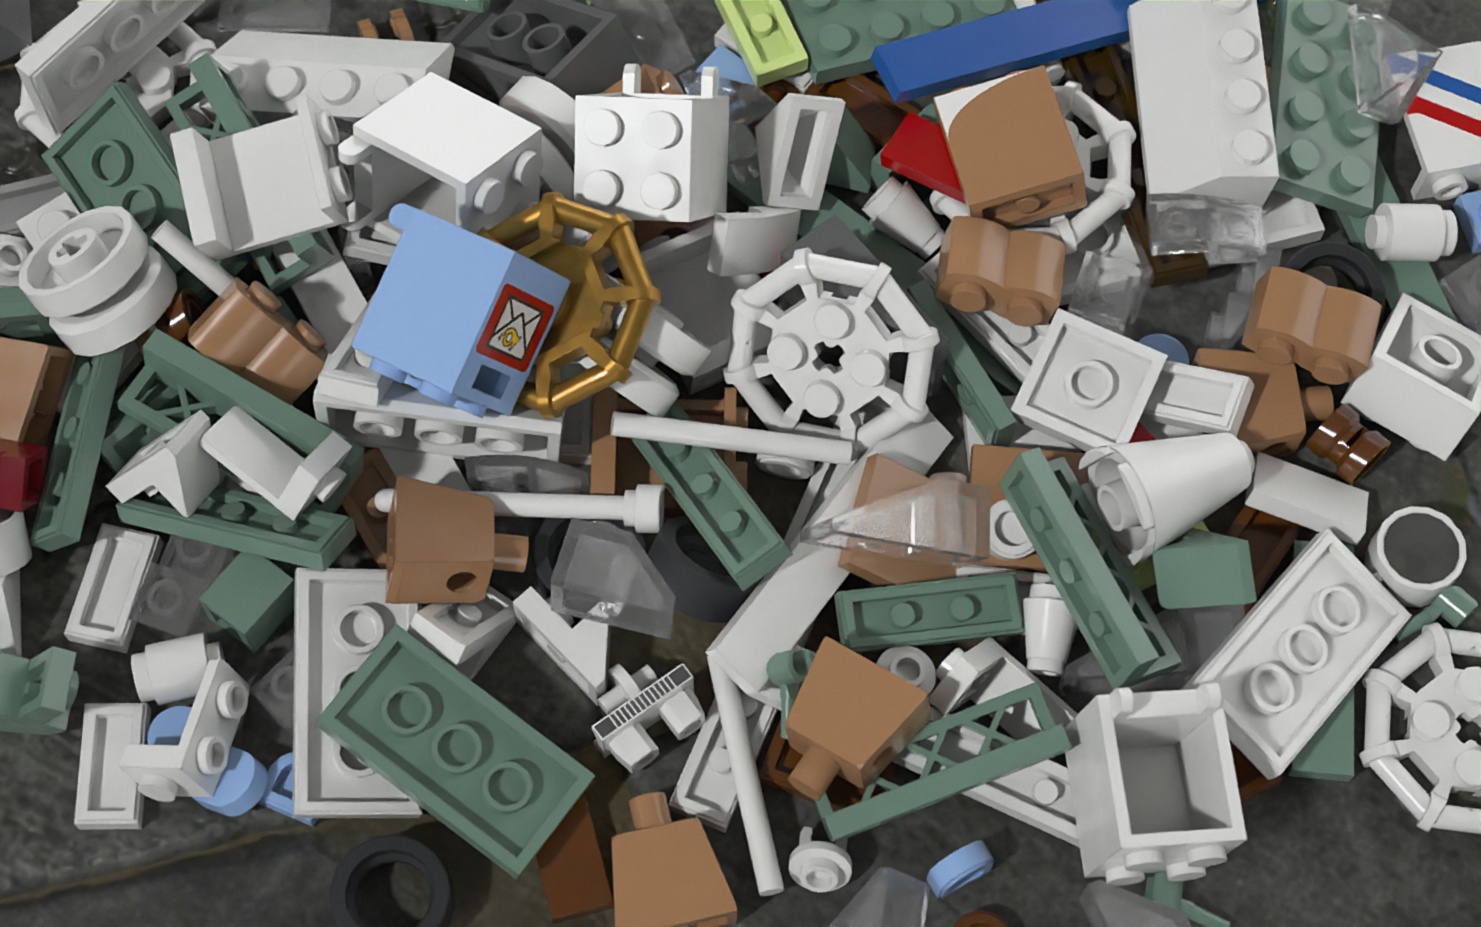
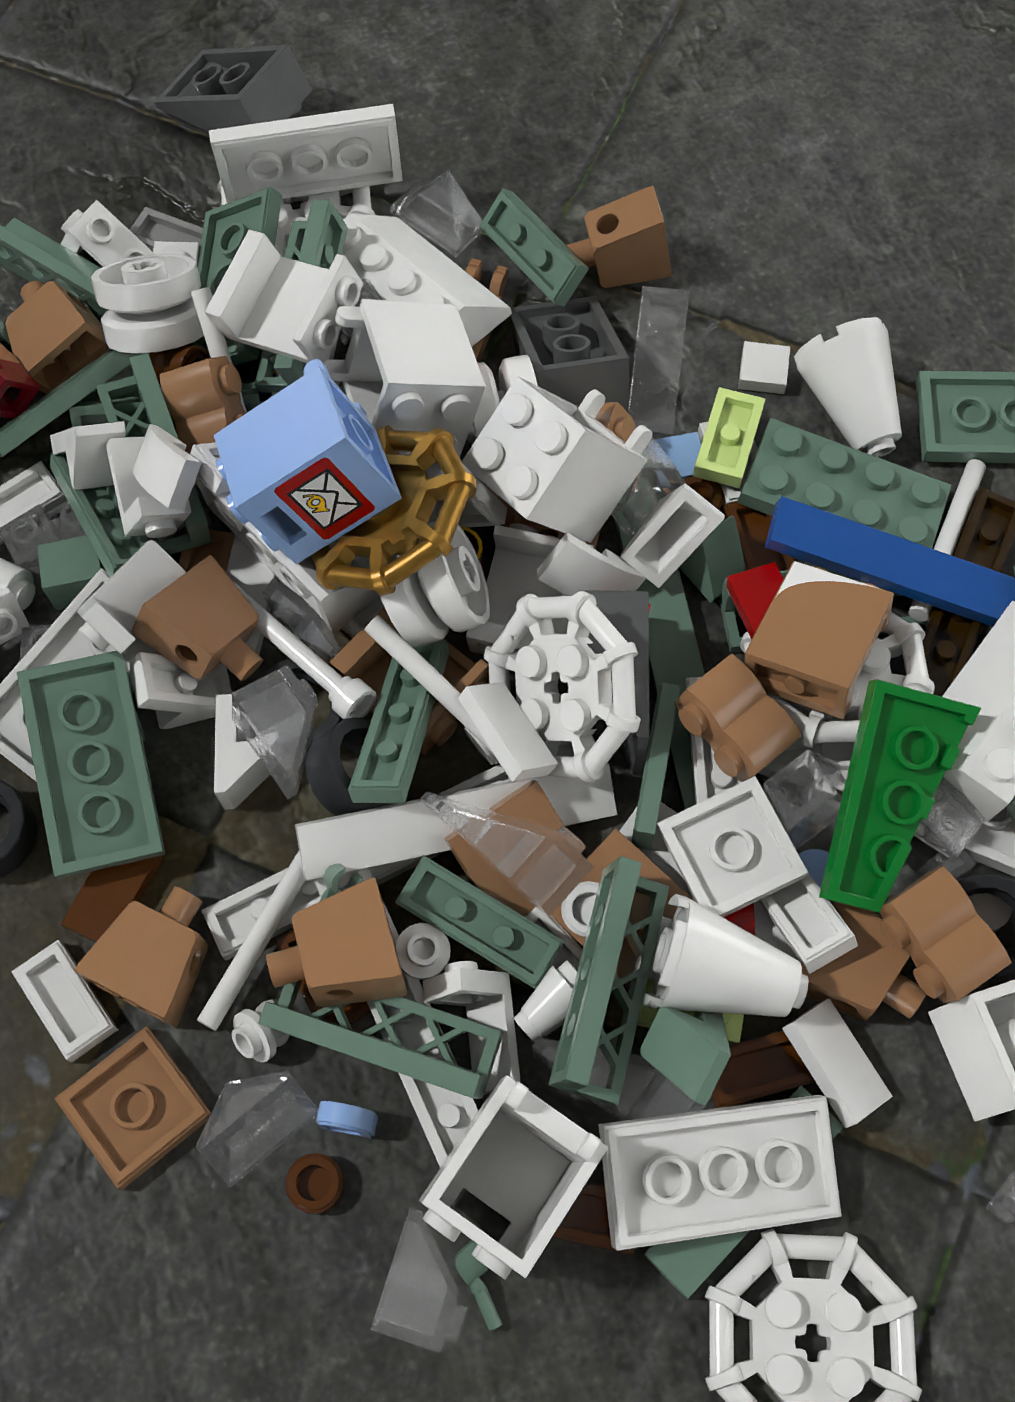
camera: 45 degrees right, 0 degrees up
white hips [591,663,705,774] -> none
white cone [862,176,945,260] -> none
reddish brown wheel [1306,403,1391,485] -> none
piece [1364,506,1466,608] -> none
sand green hand [1394,586,1478,642] -> none
none -> white bracket [77,540,186,654]
none -> white slope [133,424,202,511]
none -> white tile [457,682,558,782]
none -> green wing [819,679,981,913]

